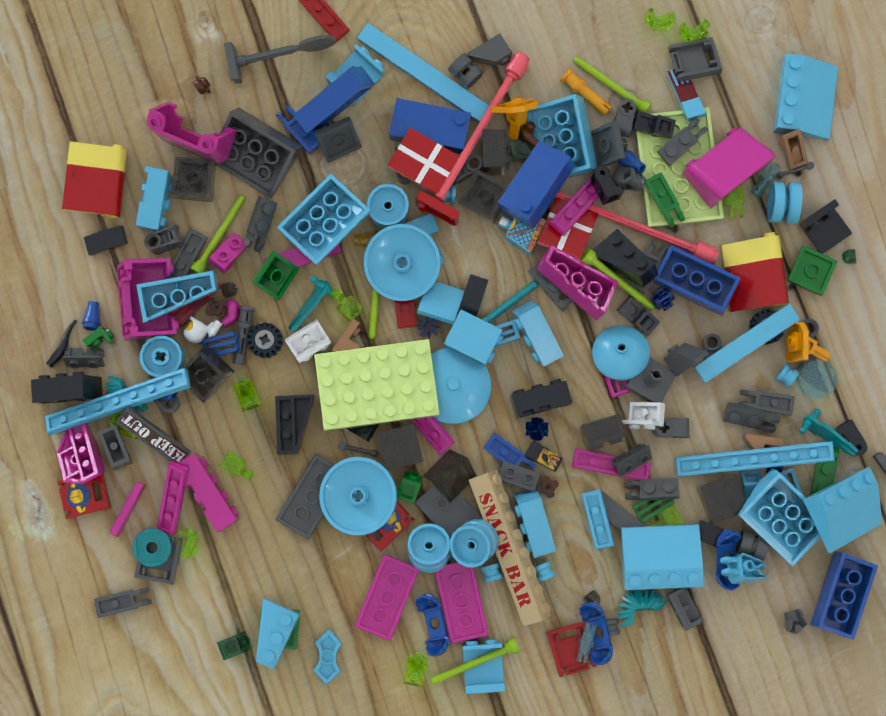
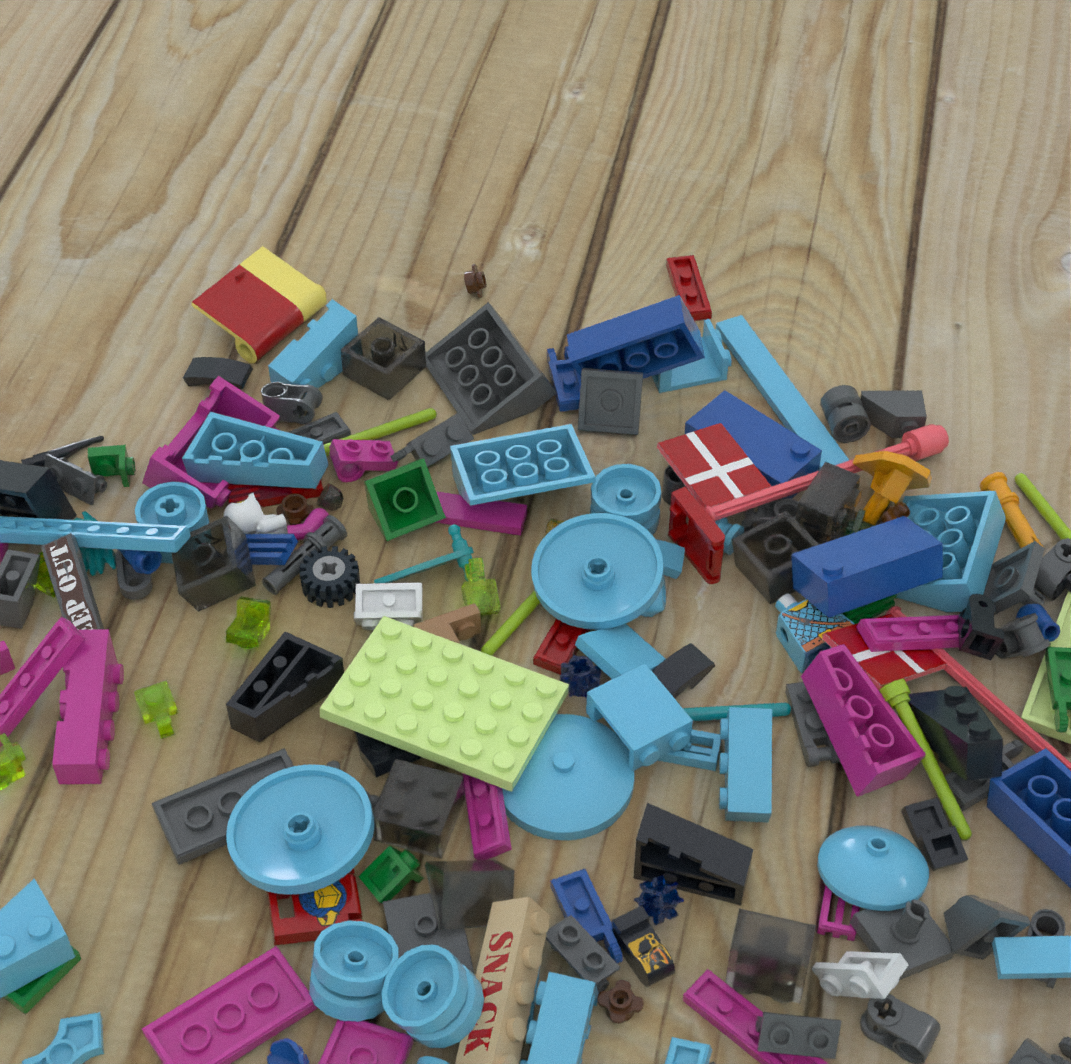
camera: 35 degrees right, 35 degrees down
blue cone [82,301,101,331] -> none
dark pink windscreen [147,102,237,164] -> none
dark grey piece [224,35,336,84] -> none
clear blue gear [651,287,675,311] -> none

